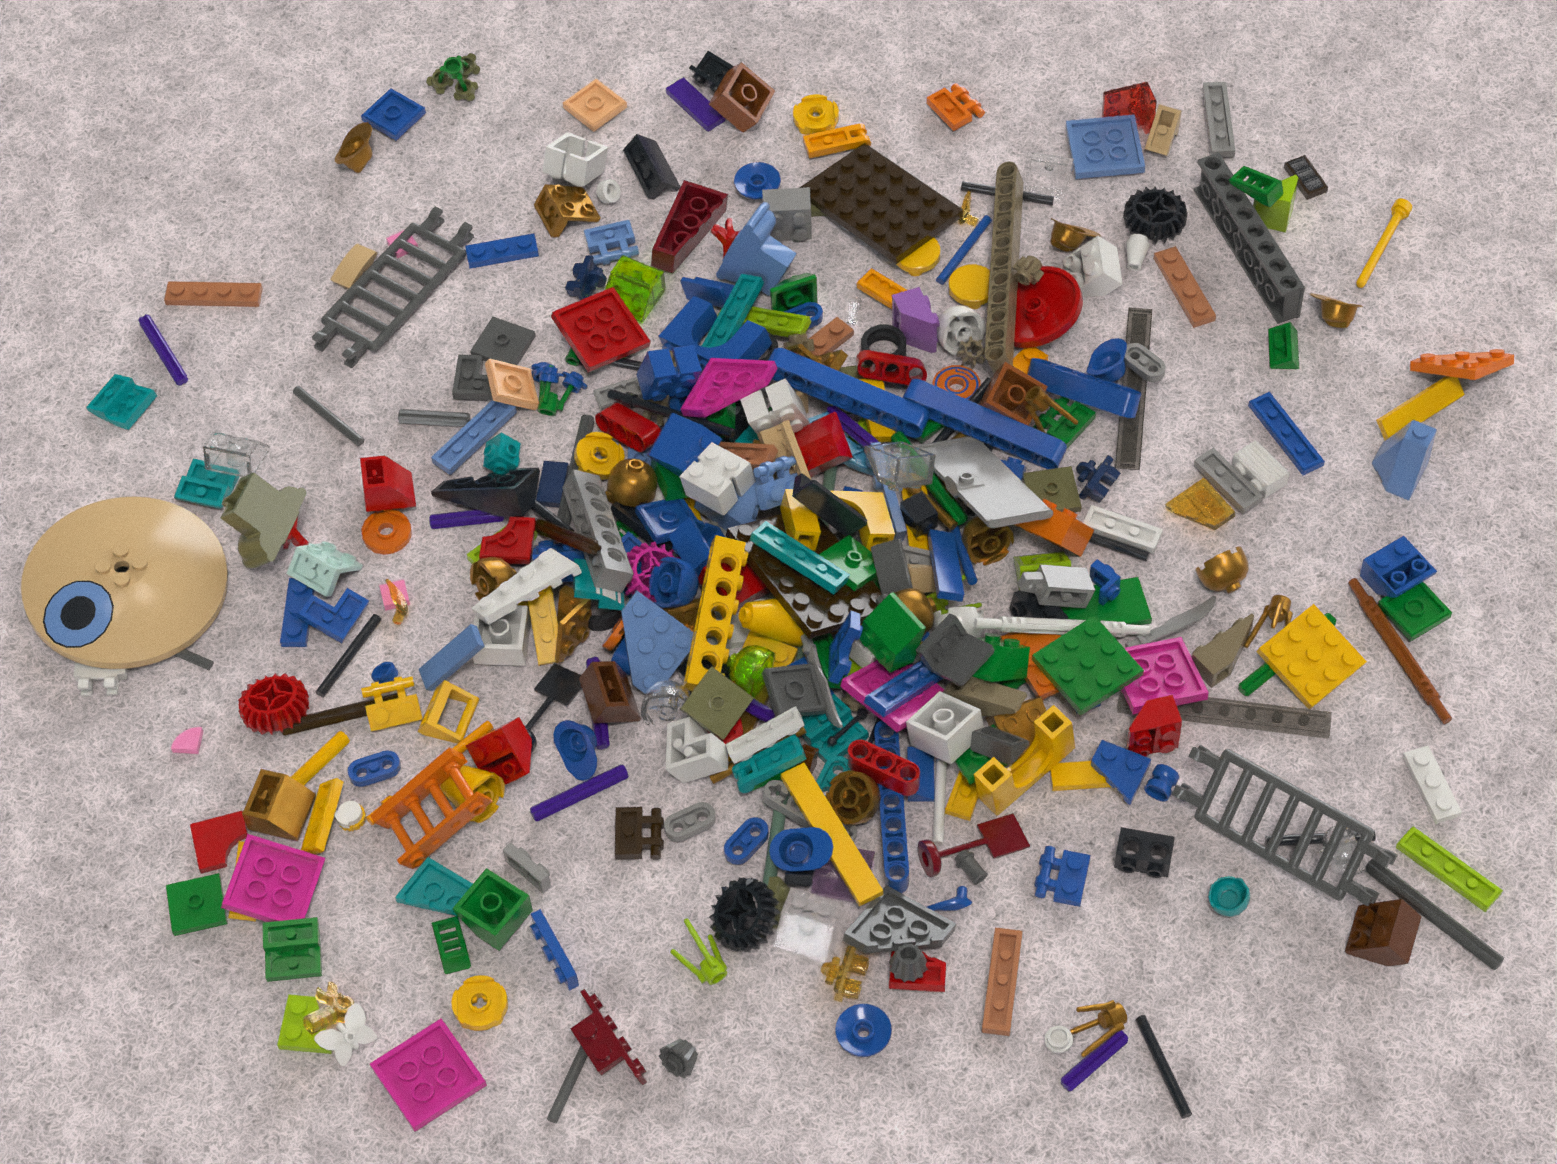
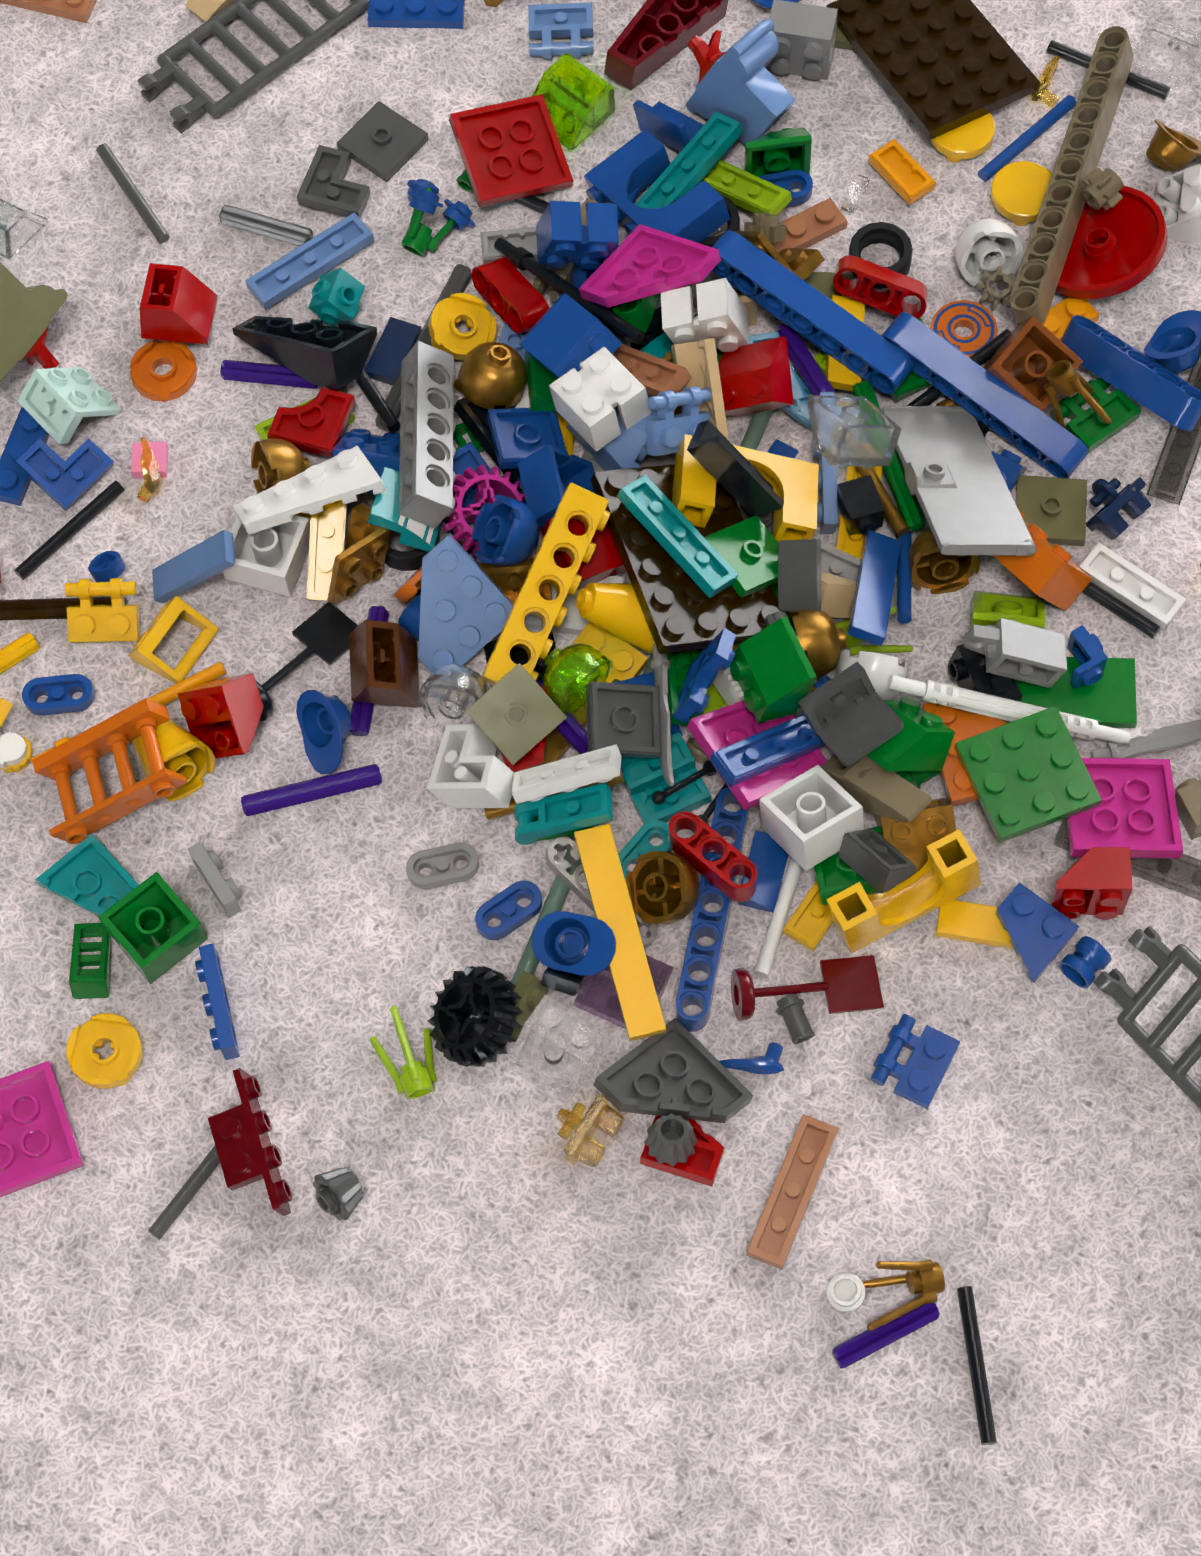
camera: 15 degrees right, 10 degrees up
light nougat plate [485,359,539,410] -> none
dark brown axle [535,518,602,555] -> none
dark blue hips [565,255,607,300] -> none
dark brown plate [615,807,664,860] -> none
reddish brown piece [795,744,819,774] -> none
blue dish [835,1004,892,1057] -> none
medium lavender slope [892,287,940,353] -> none
black brick [1114,827,1175,878] -> none
teal hair [1208,876,1250,917] -> none

